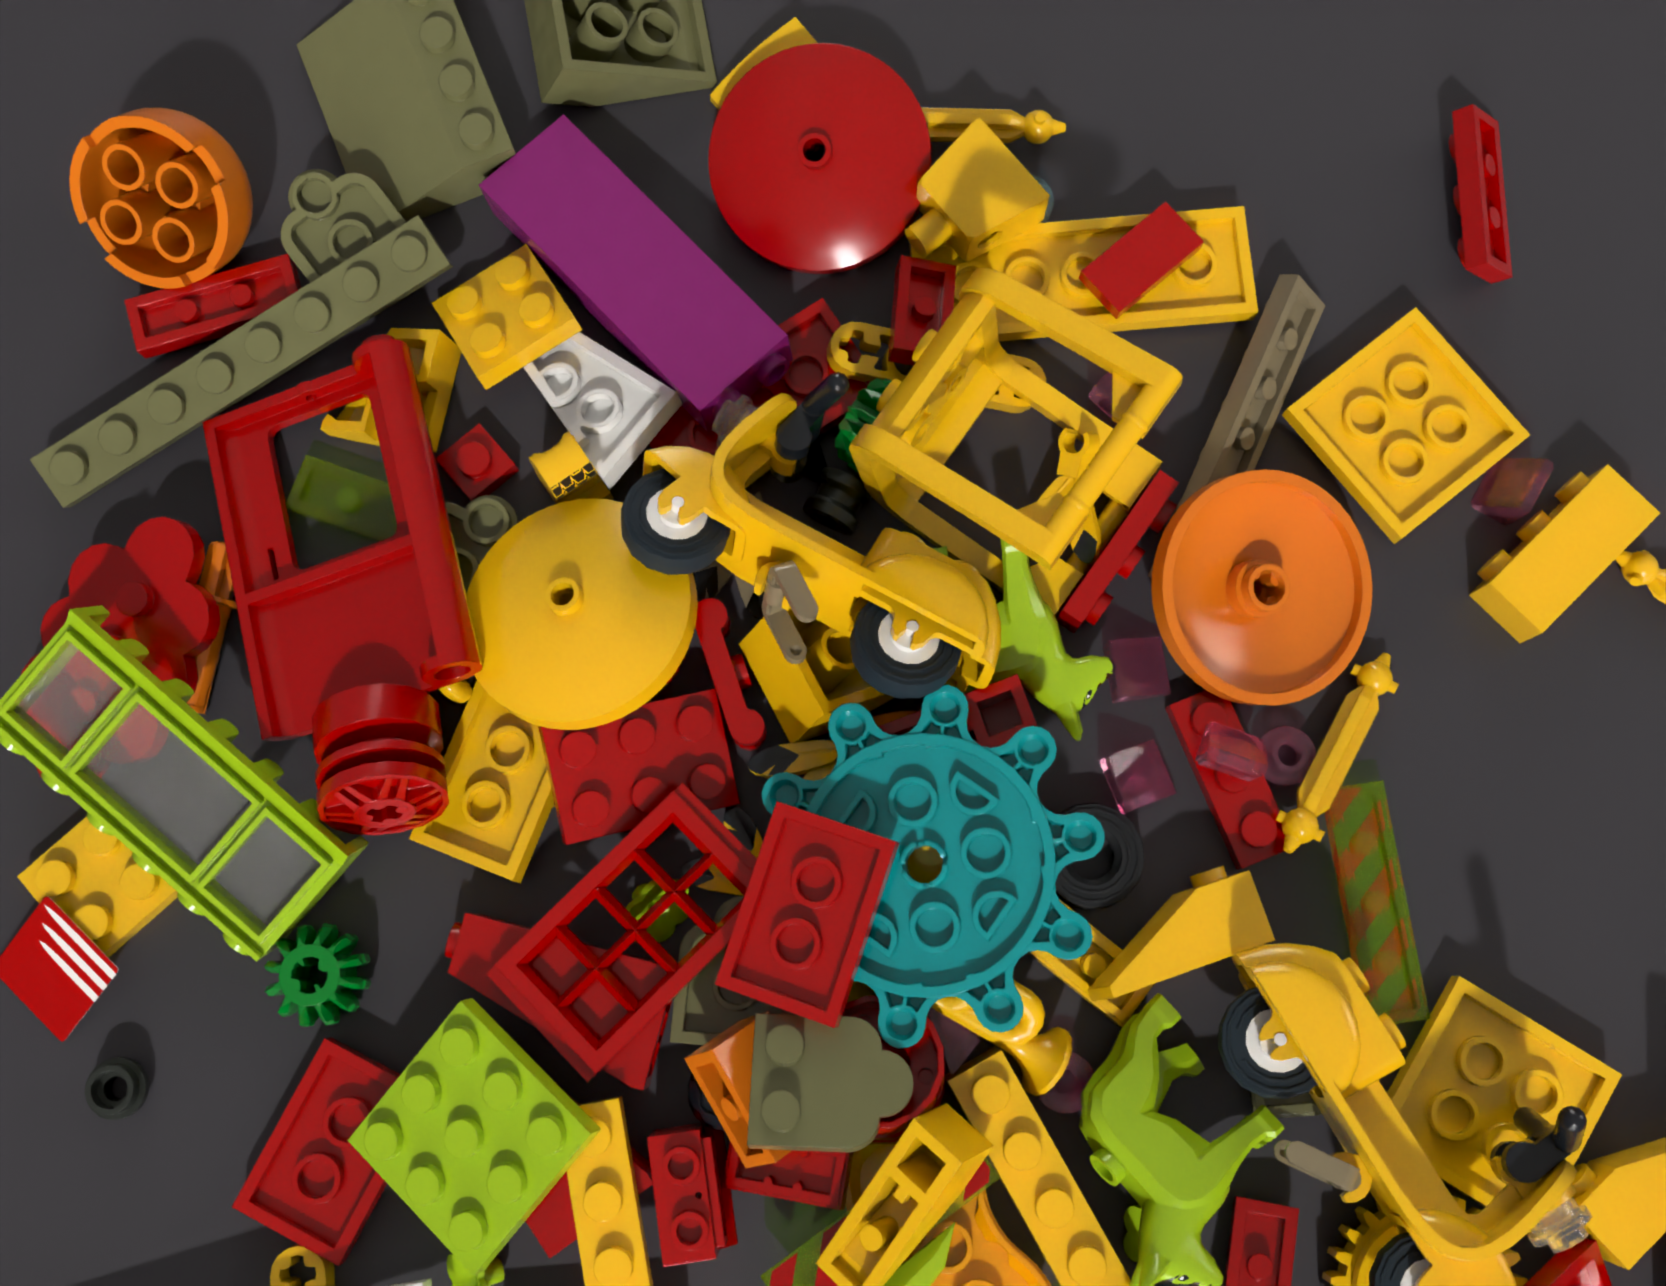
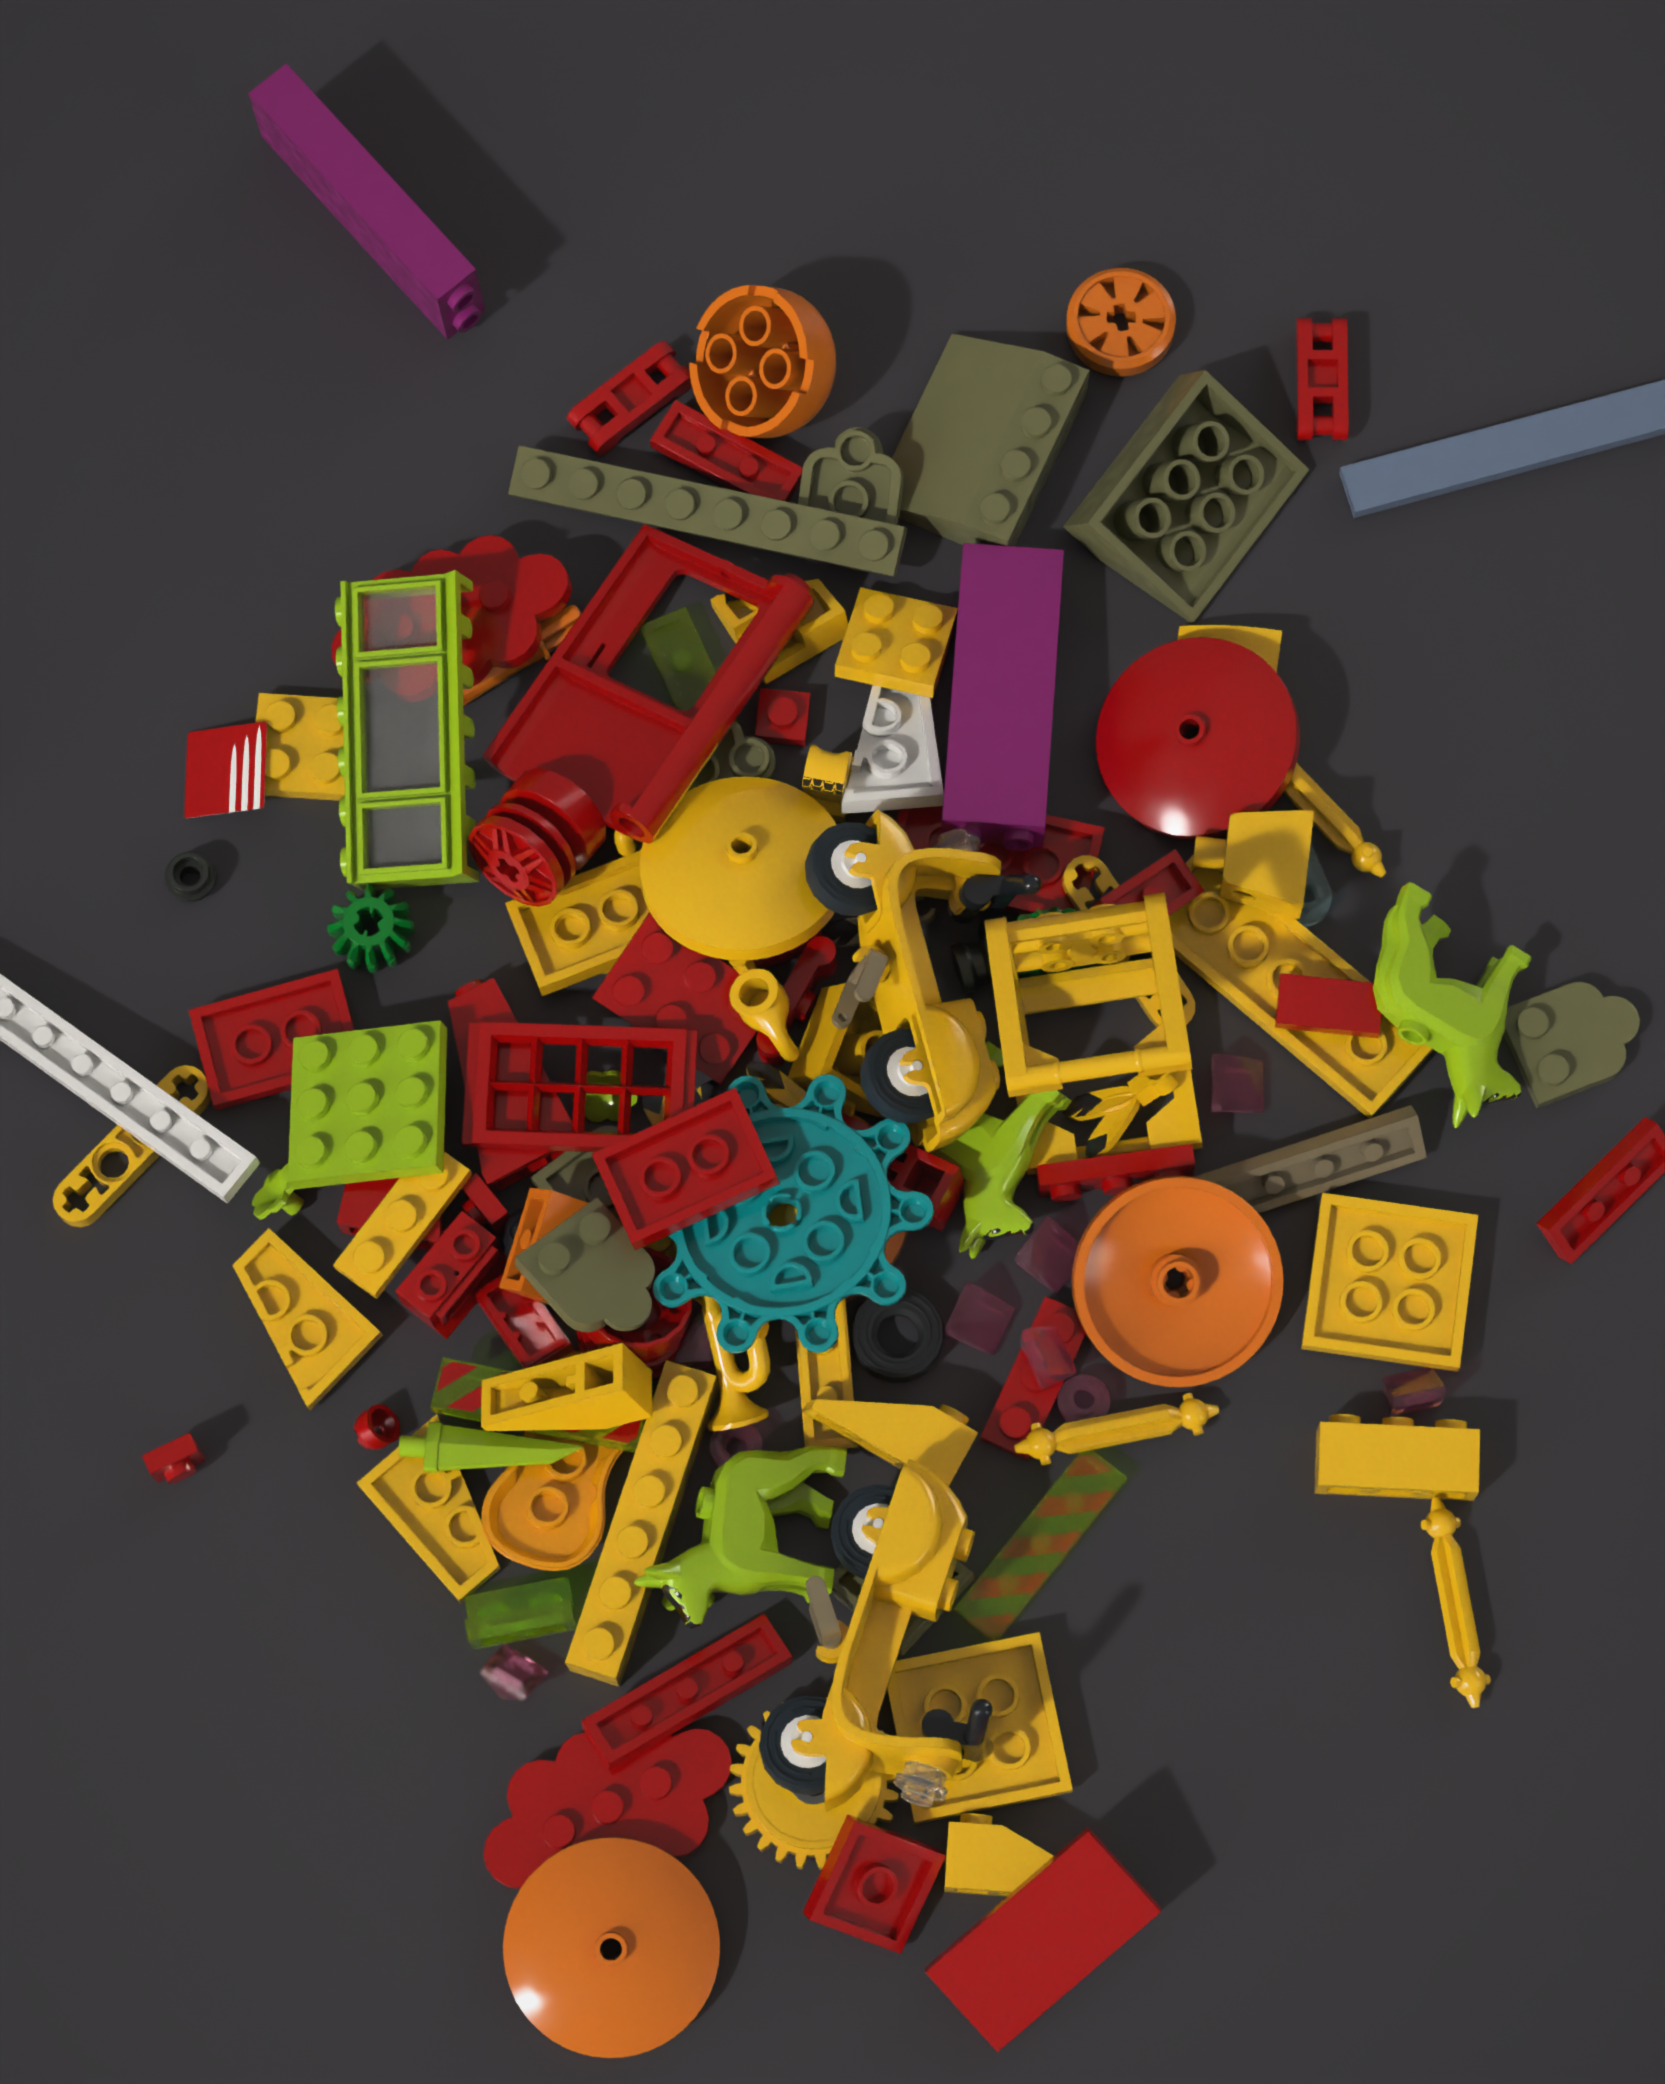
camera: 50 degrees right, 5 degrees down
none -> red plate [460,1173,510,1236]
none -> red plate [566,340,692,456]
none -> yellow piece [729,960,799,1062]
none -> lime animal [1373,882,1531,1128]
none -> olive plate [1504,982,1640,1109]

